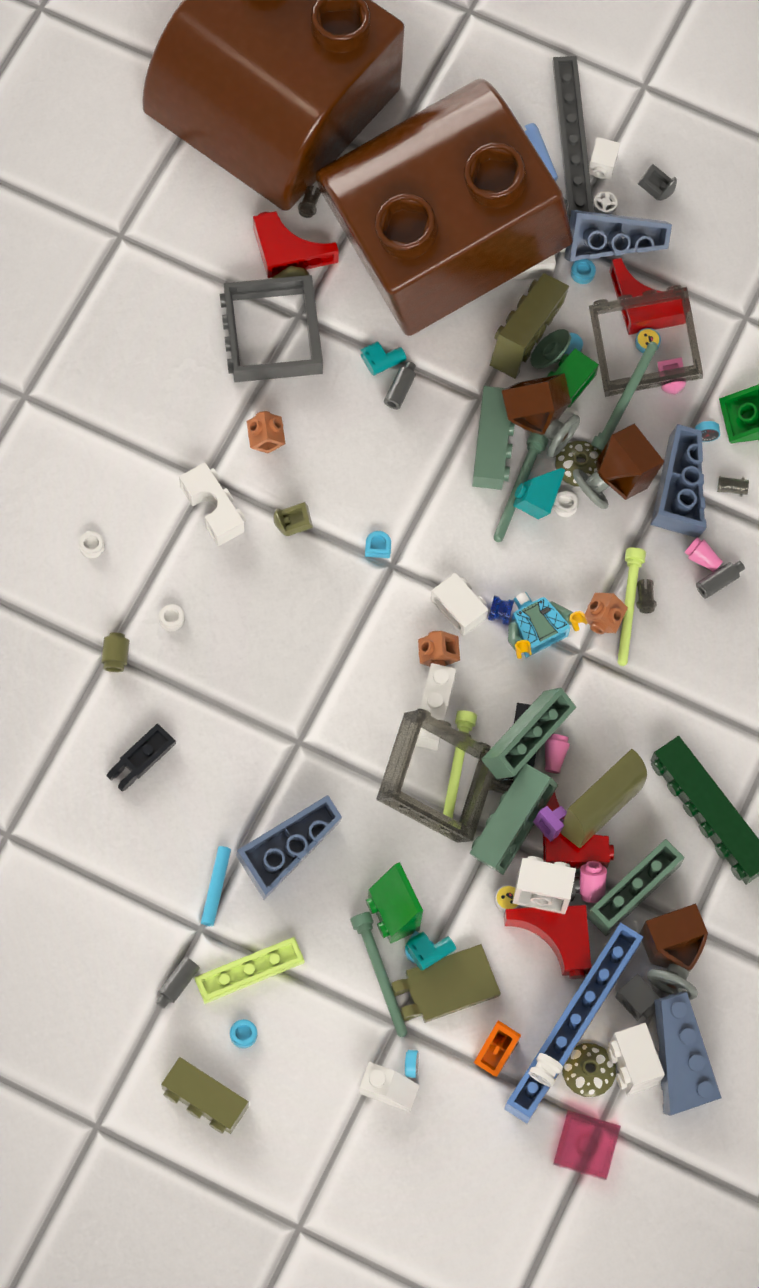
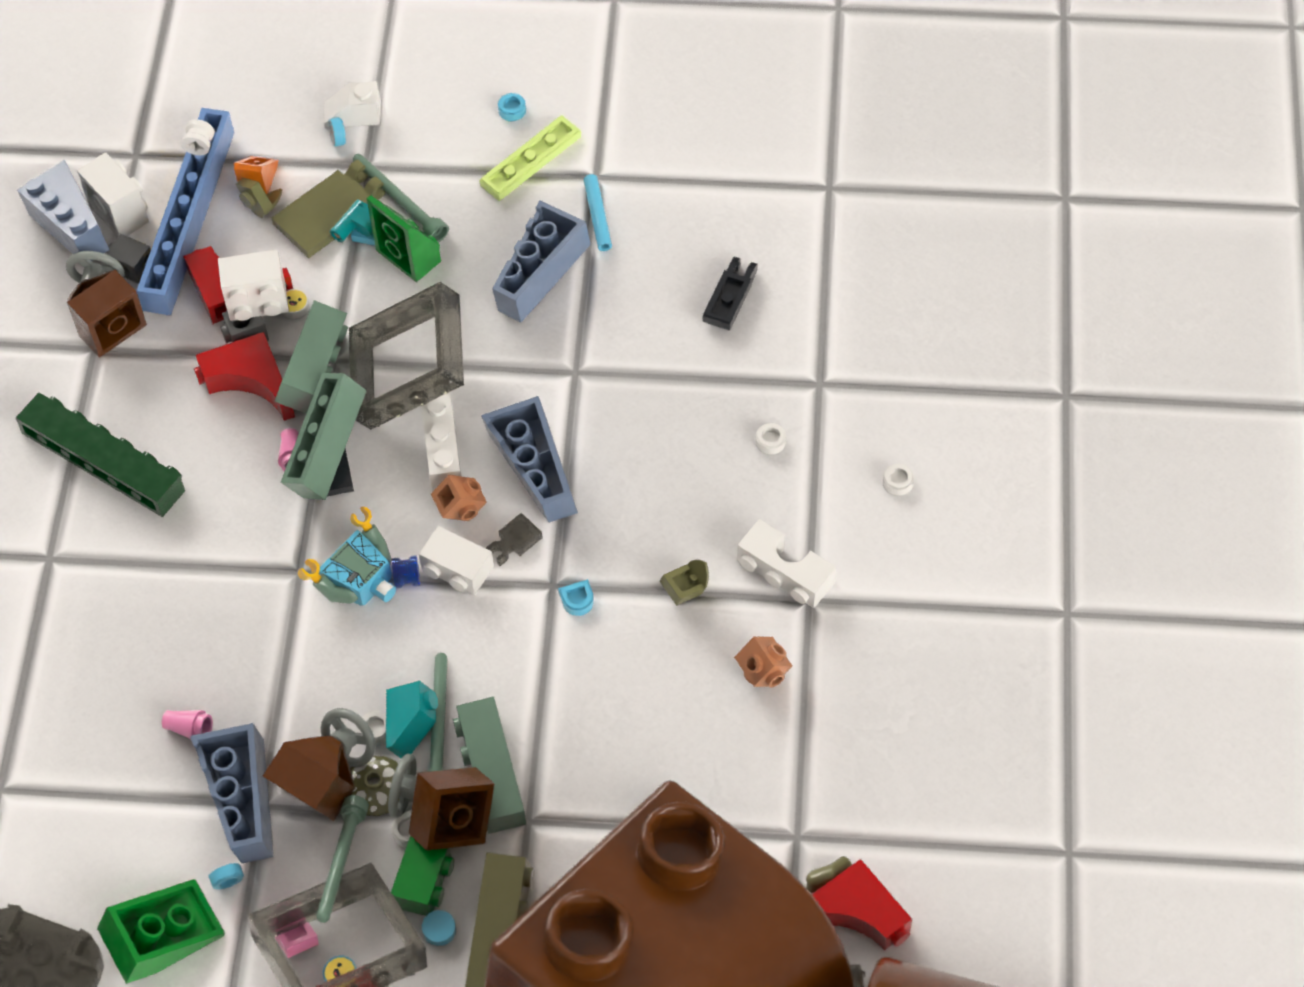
camera: 165 degrees right, 10 degrees down
olive brick [101,632,130,672] -> none
dark grey cylinder [156,957,200,1009] -> none
olive brick [161,1057,249,1134] -> none
dark grey window [220,275,323,383] -> none
dark grey cylinder [384,361,416,410] -> none
yellowish green piece [440,710,477,833] -> none
sand green dish [530,329,571,369] -> none
medium lavender tile [533,806,567,842] -> none
clear pink tile [553,1110,621,1180] -> none
olive brick [560,749,647,848] -> none
olive dish [562,1043,616,1097] -> none
bright pink brick [579,861,607,903] -> none
nougat brick [585,593,628,634] -> none
sand green brick [587,839,685,936] -> none
yellowish green piece [617,547,646,666] -> none
clear smoke pin [636,579,657,614] -> none
dark grey cylinder [696,561,745,599] -> none
clear smoke pin [717,476,749,497] -> none
none -> olive plate [235,177,282,218]
none -> sand blue wedge [481,396,578,523]
none -> clear smoke plate [486,513,543,566]

